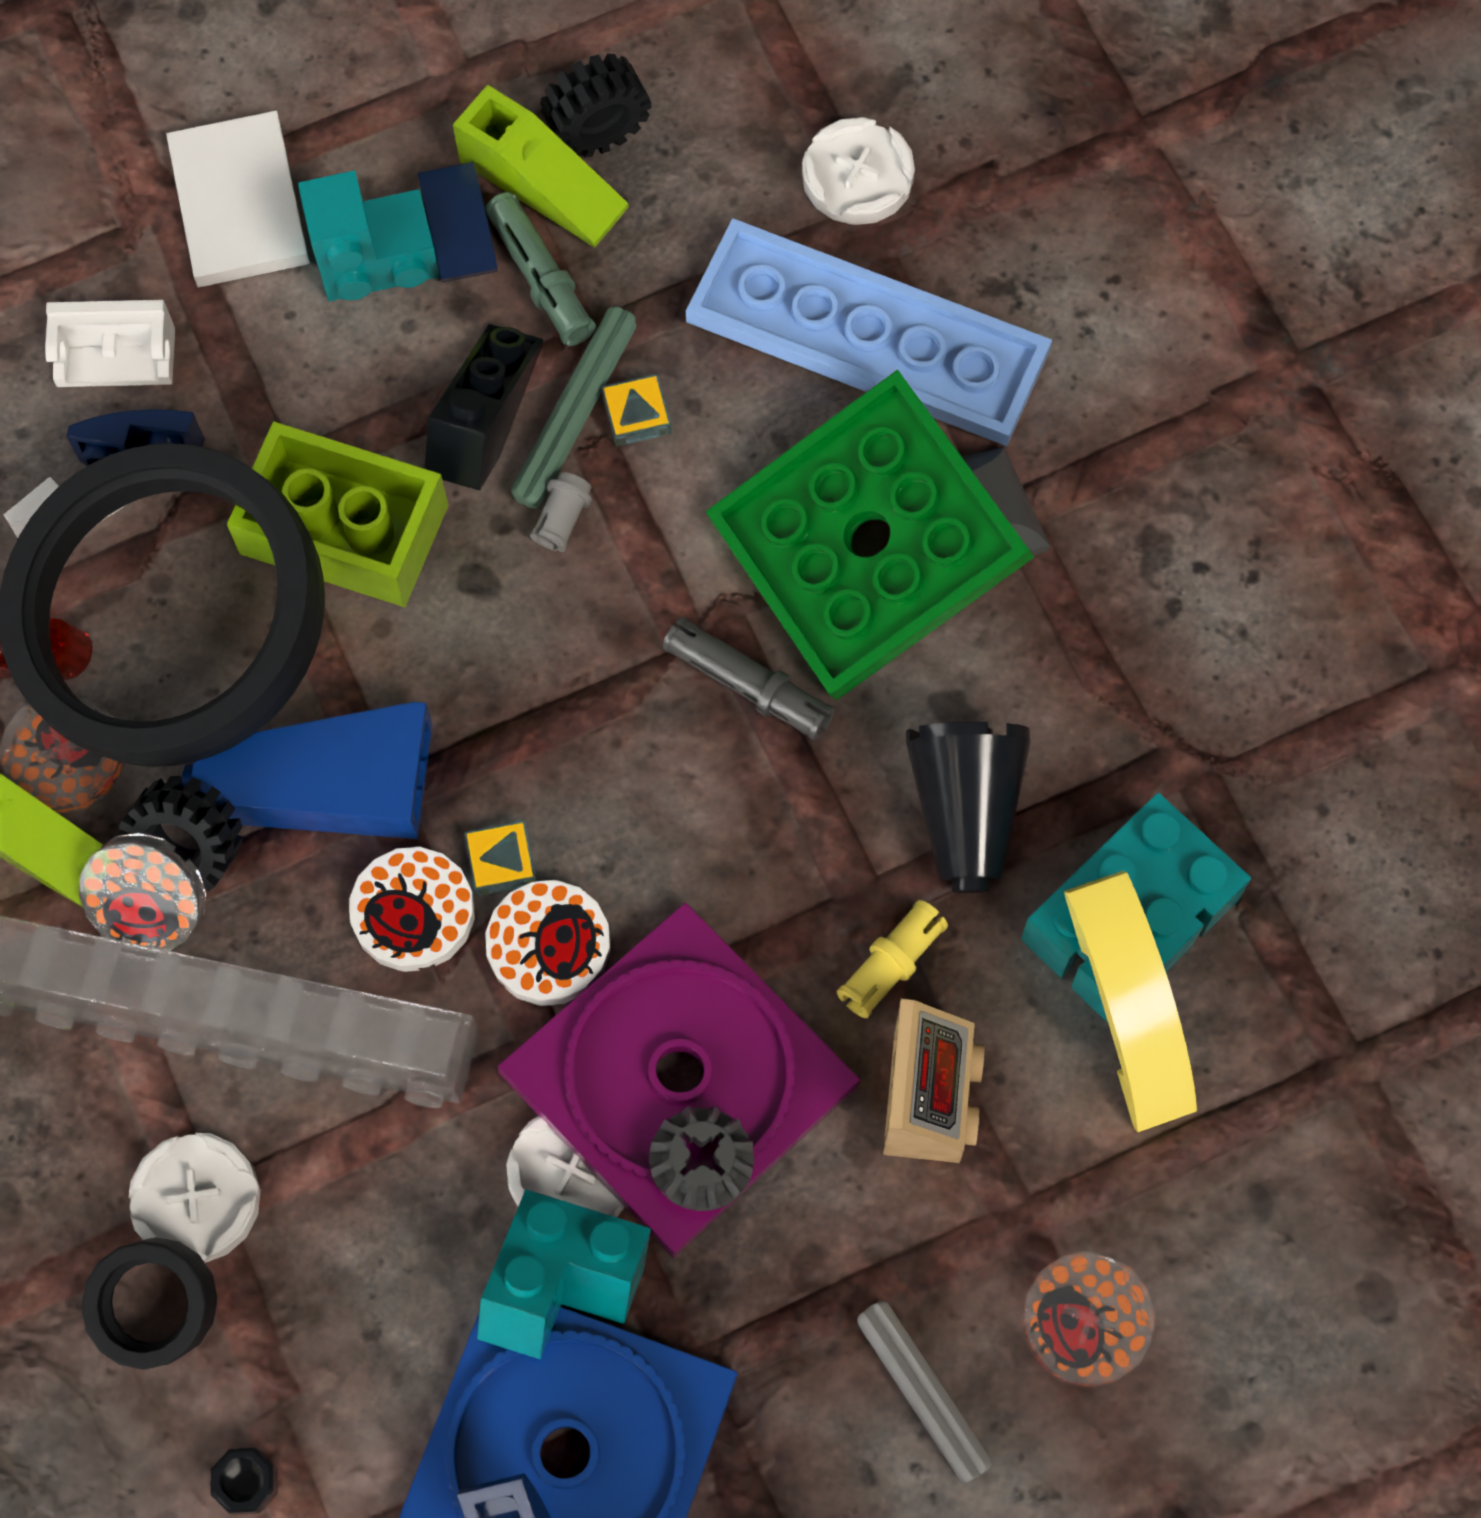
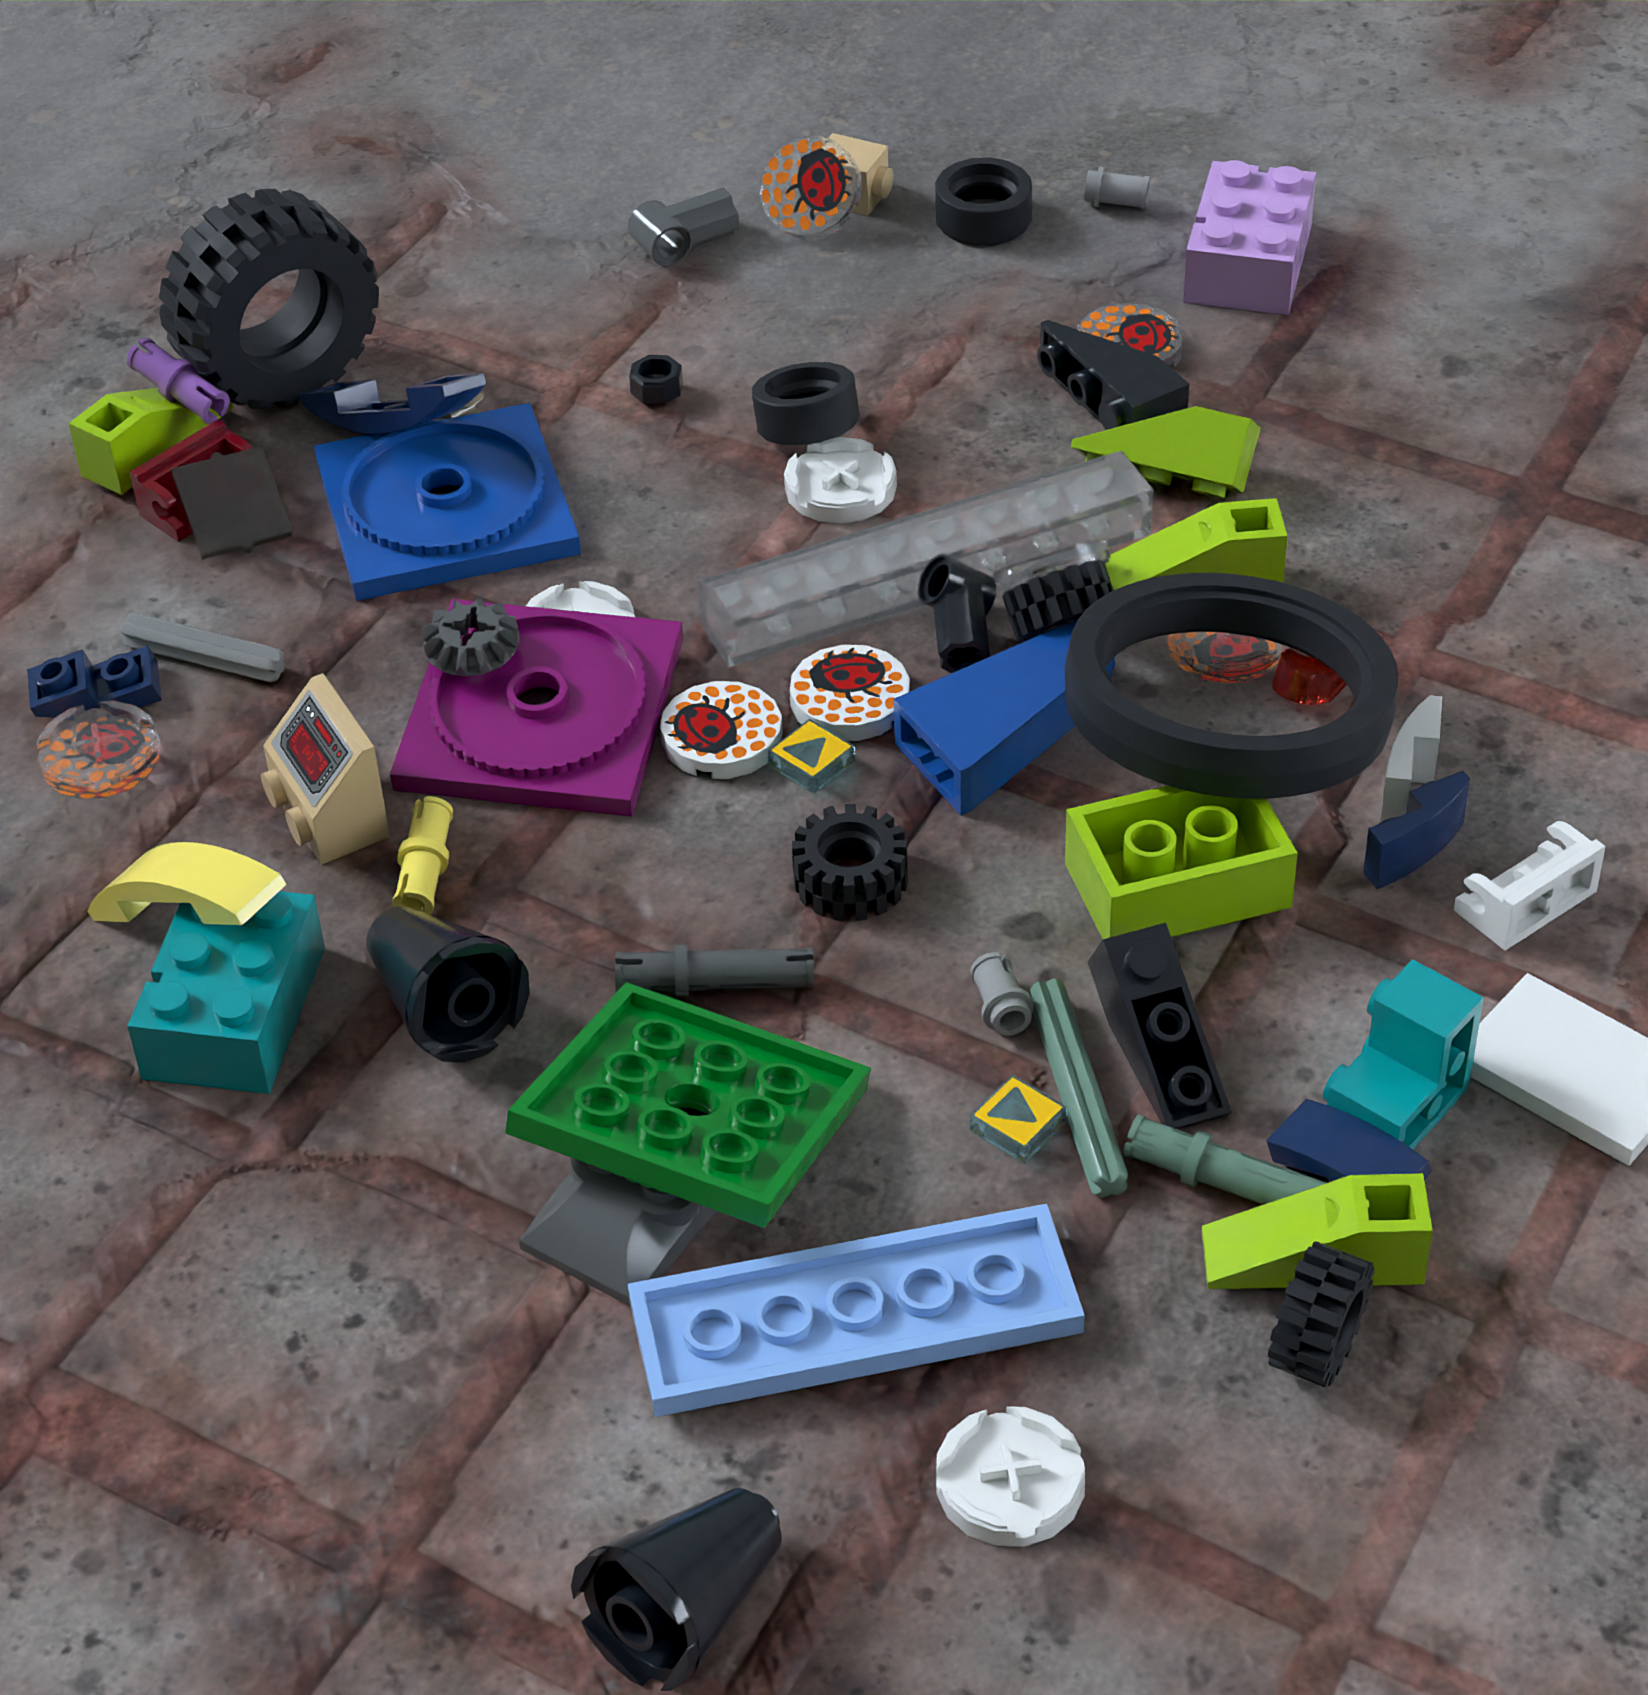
camera: 145 degrees right, 25 degrees down
teal brick [477,1189,651,1359] -> none
none -> dark blue slope [27,645,162,718]
none -> black cone [571,1488,782,1691]
none -> black tyre [792,804,908,921]
none -> black piece [917,554,997,673]

